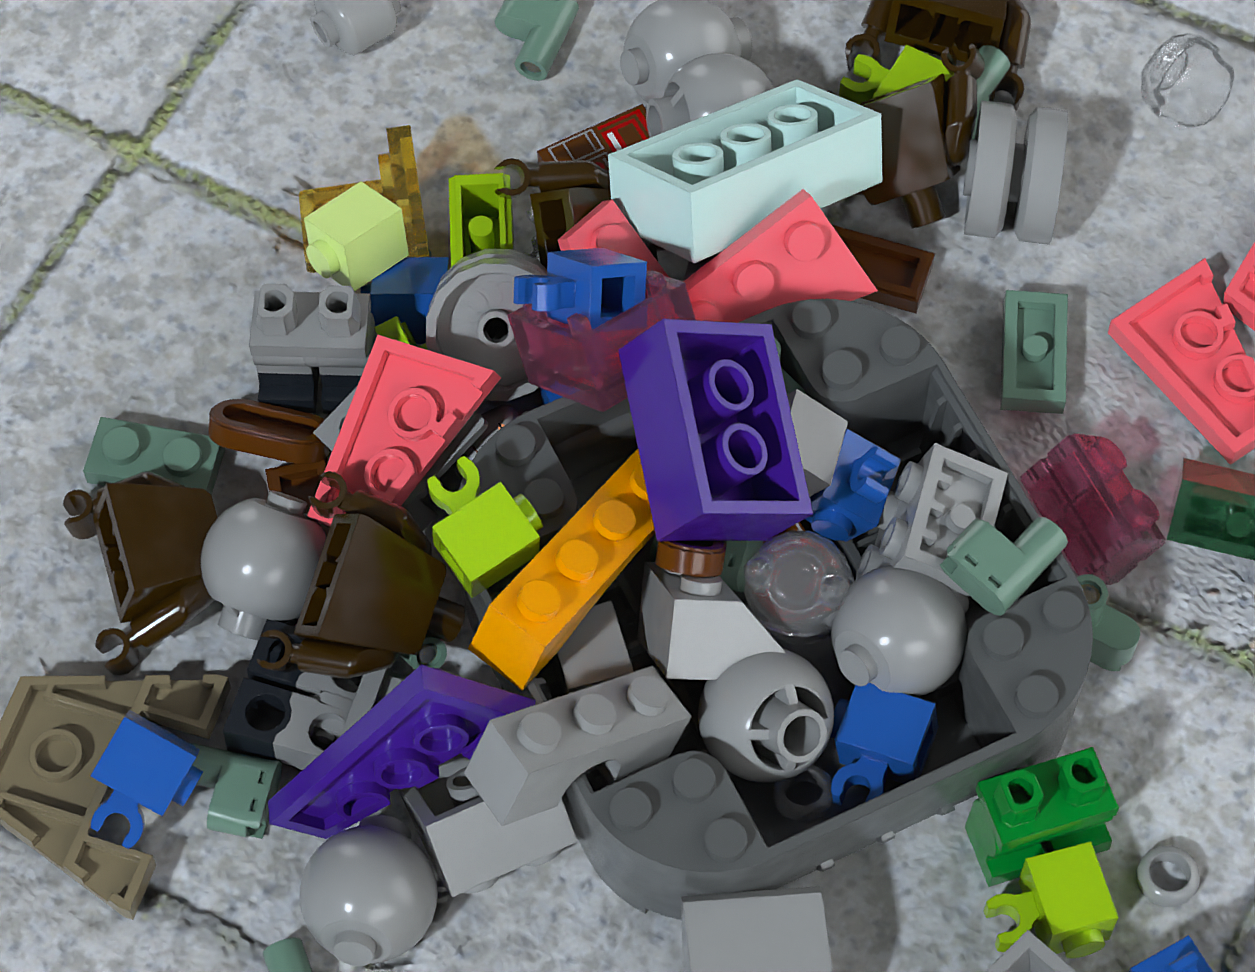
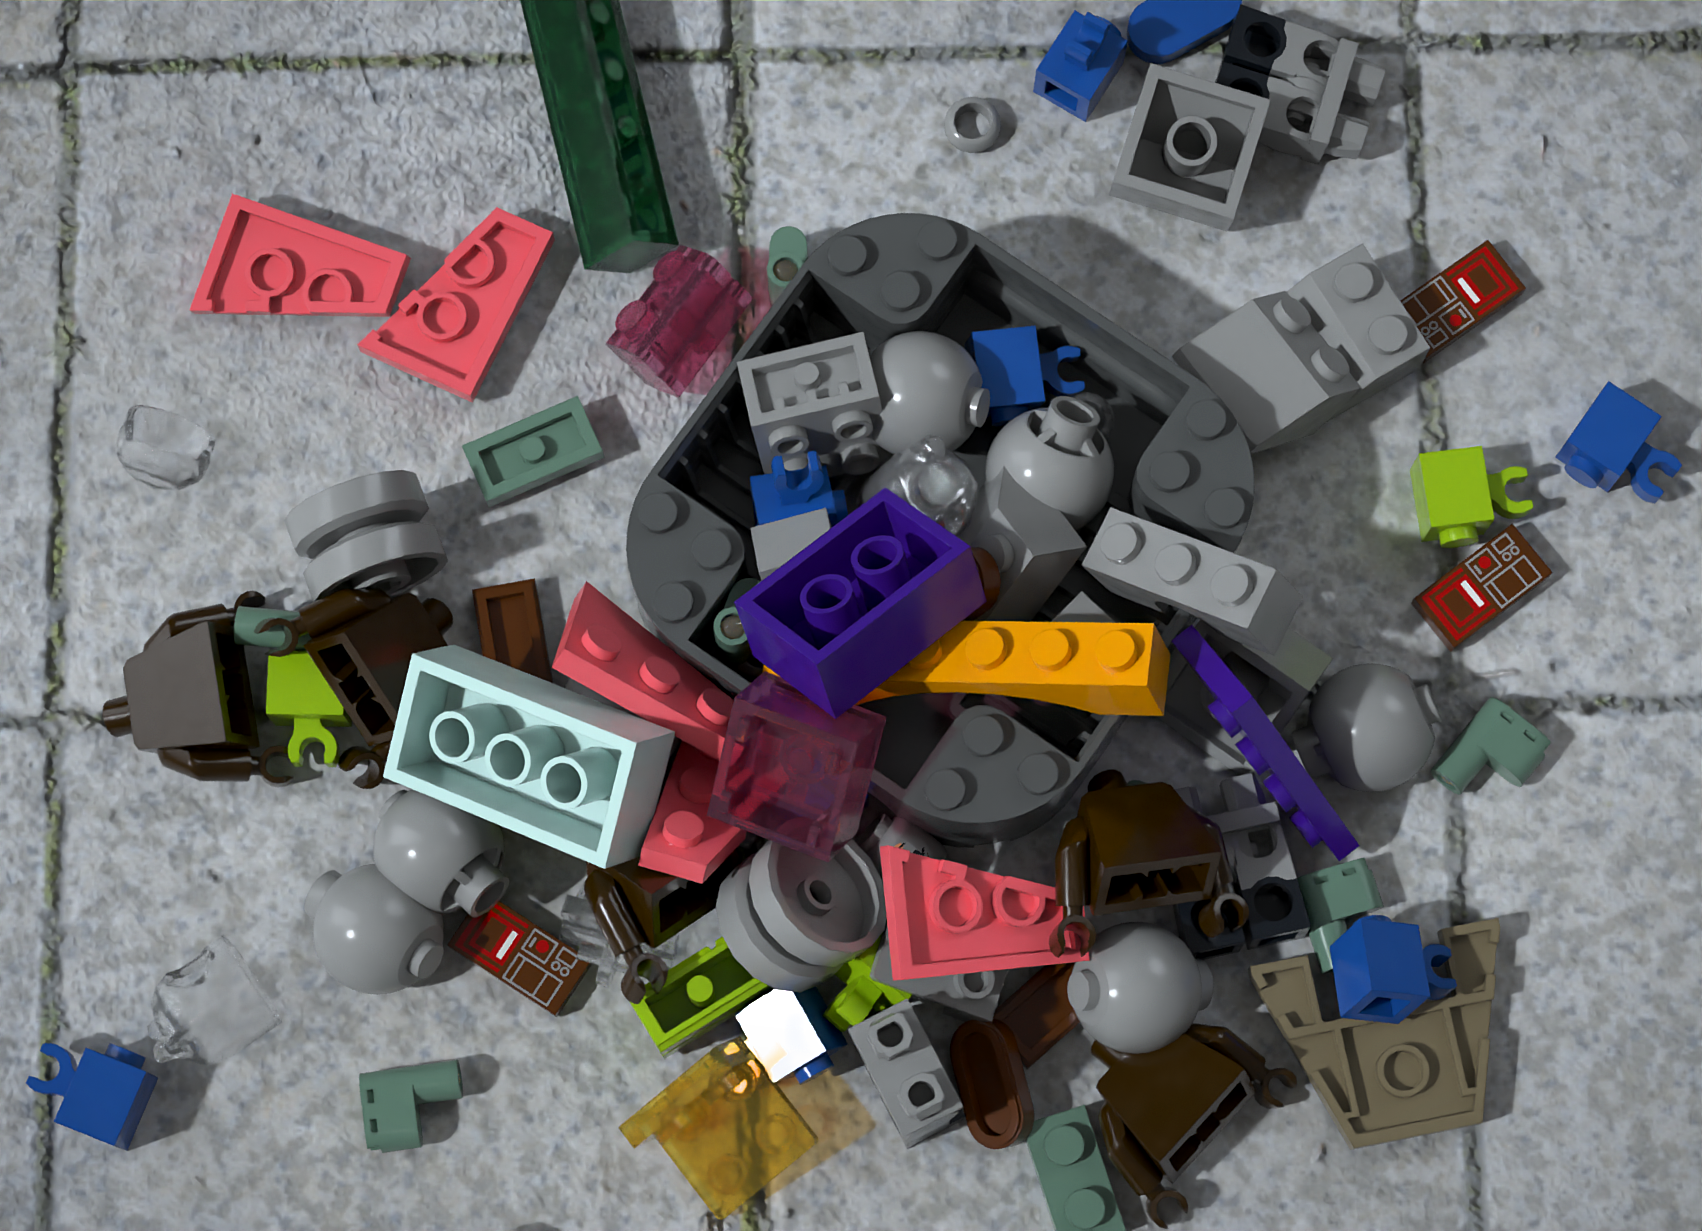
camera: 120 degrees left, 15 degrees up
yellowish green brick [304,181,409,292] -> none
lime brick [427,456,543,598] -> none
blue brick [513,248,647,332] -> none
sand green piece [940,517,1068,616] -> none
green hips [965,747,1119,887] -> none
lime brick [983,841,1119,959] -> none

